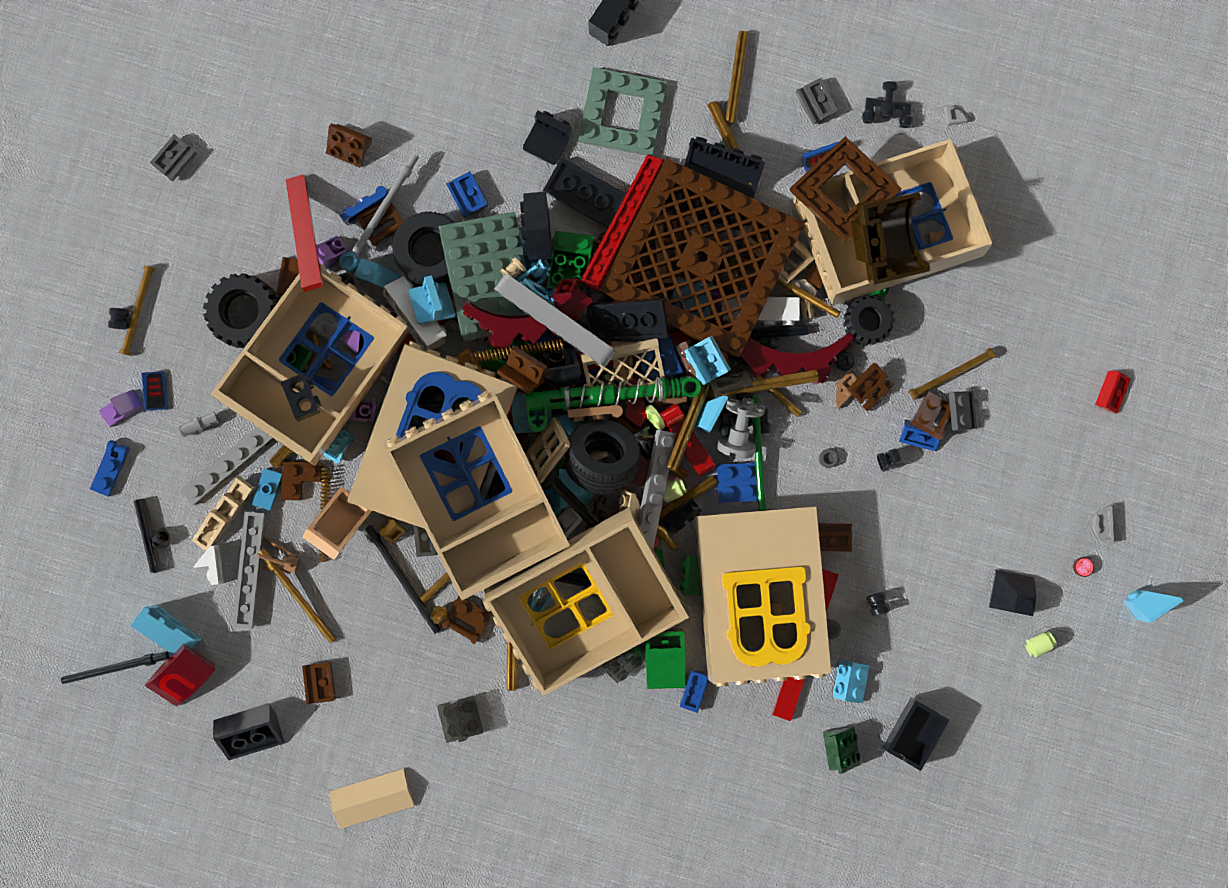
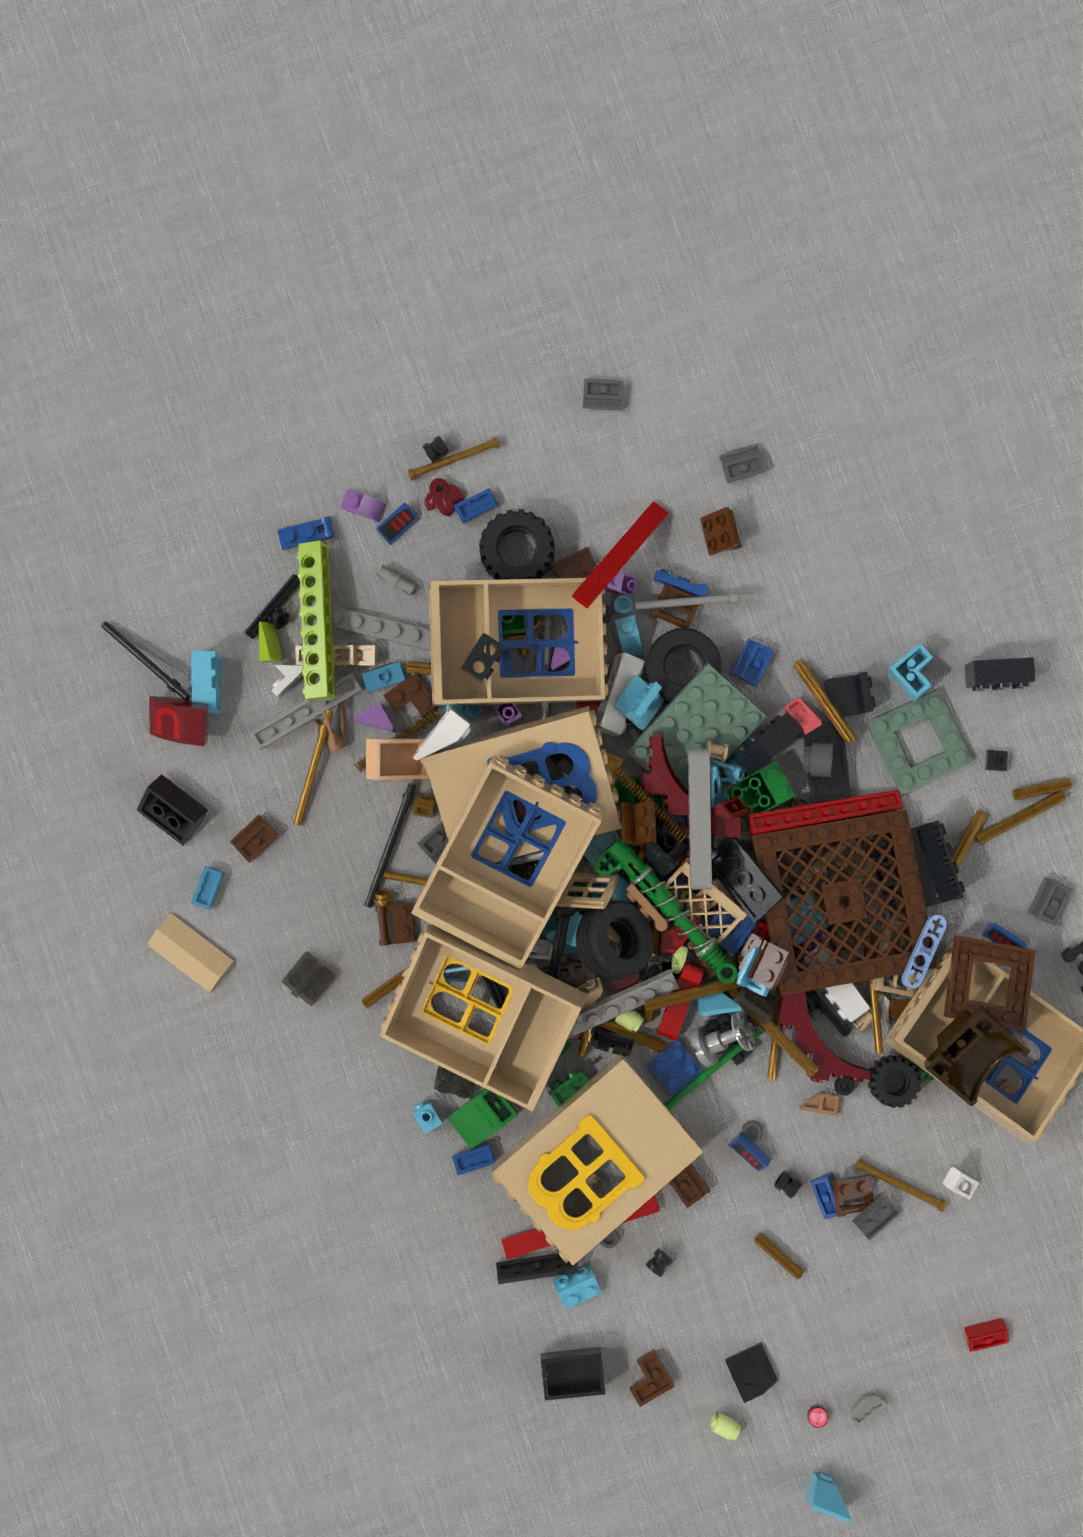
camera: 55 degrees right, 0 degrees up
dark green bracket [823,726,861,774] -> none
reddish brown plate [847,362,894,412] -> none
none -> dark azure plate [191,866,224,910]
none -> lime slope [259,622,283,663]
none -> lime brick [297,541,335,702]
none -> medium lavender slope [354,703,395,733]
none -> white slope [413,707,471,761]
none -> medium azure brick [413,1100,443,1134]
none -> dark red plate [424,478,464,516]
none -> blue plate [454,488,498,524]
none -> black plate [496,1253,578,1284]
none -> reddish brown plate [629,1349,675,1407]
none -> dark grey plate [719,444,766,484]
none -> blue slope [728,1132,771,1172]
none -> plate [747,940,792,990]
none -> pearl gold axle [754,1233,804,1280]
none -> coral plate [783,697,822,735]
none -> pearl gold axle [793,659,856,744]
none -> dark grey piece [803,742,833,778]
none -> medium azure brick [888,643,933,703]
none -> light blue beam [902,915,947,988]
none -> white slope [943,1167,979,1200]
none -> black tile [985,750,1008,771]
none -> pearl gold axle [1012,779,1072,800]

